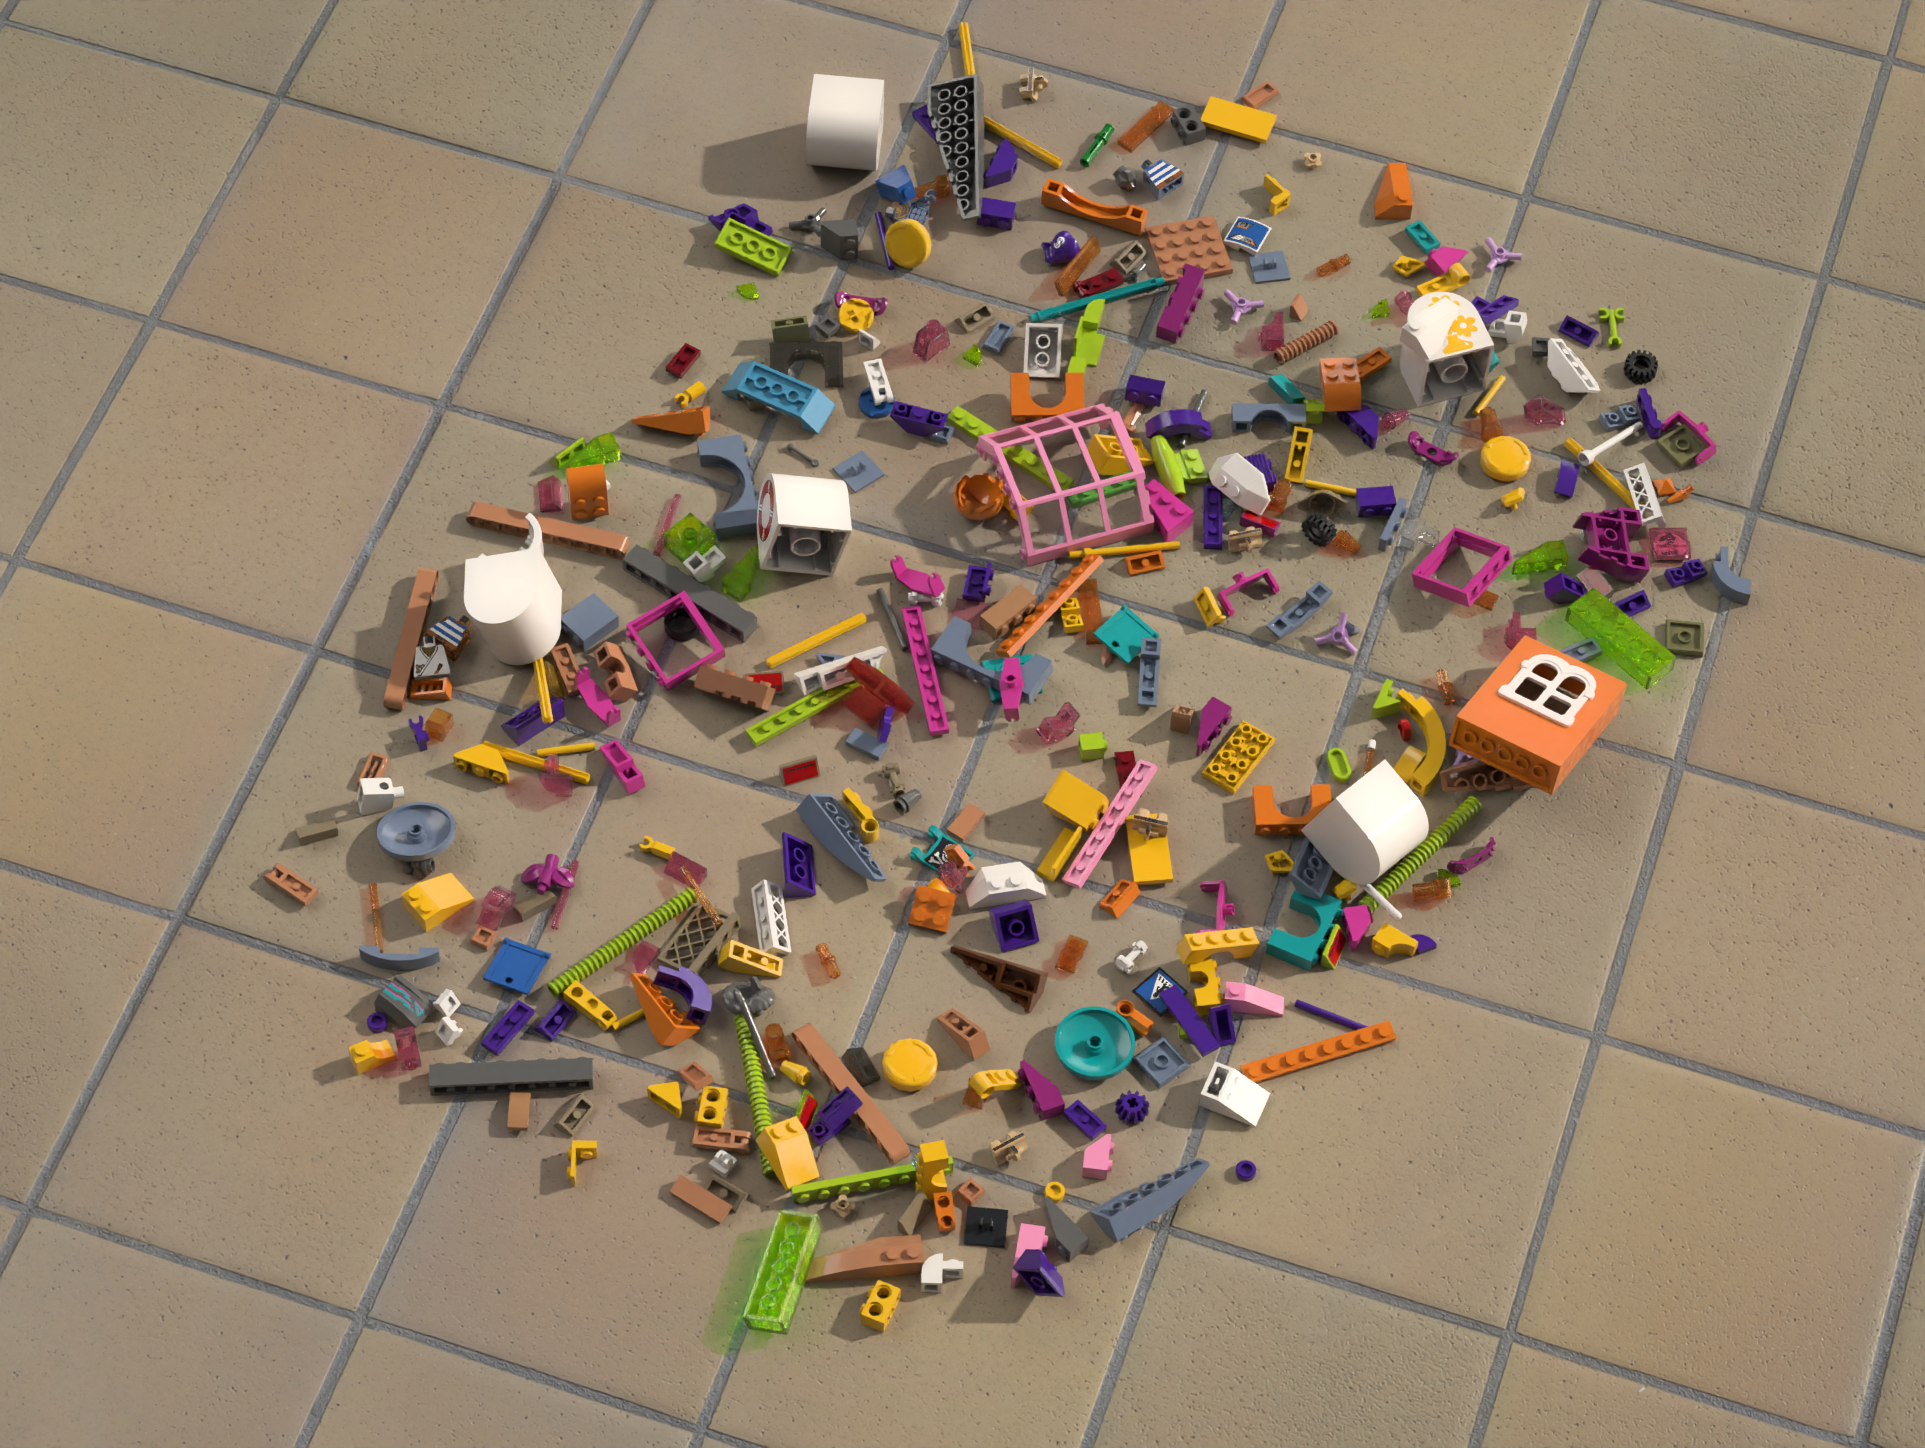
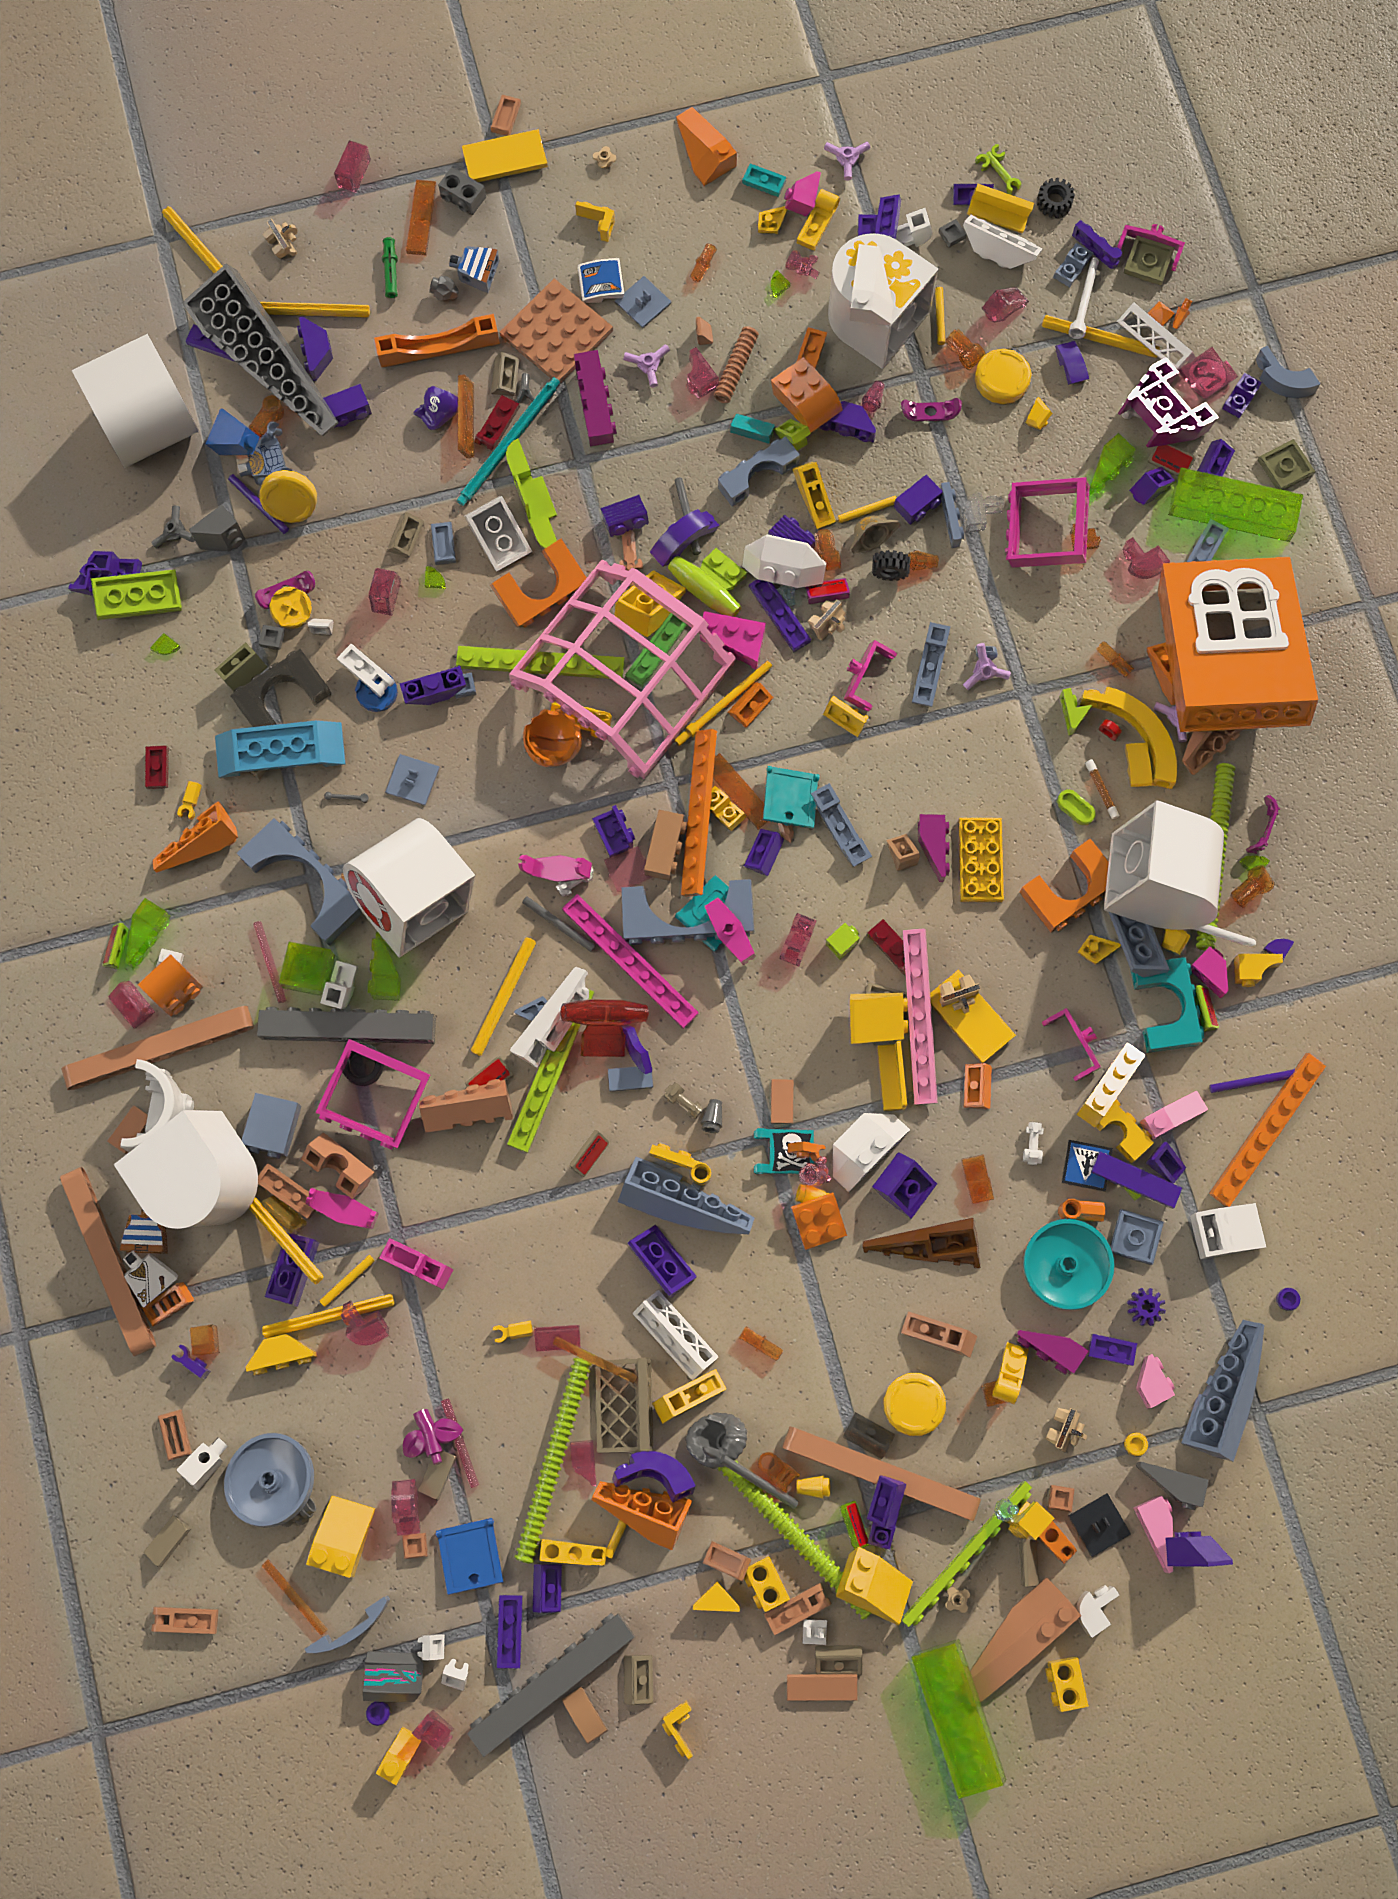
camera: 30 degrees left, 20 degrees up
none -> clear pink brick [334,140,371,193]
none -> dark purple slope [744,829,784,876]
none -> yellow panel [967,184,1034,233]

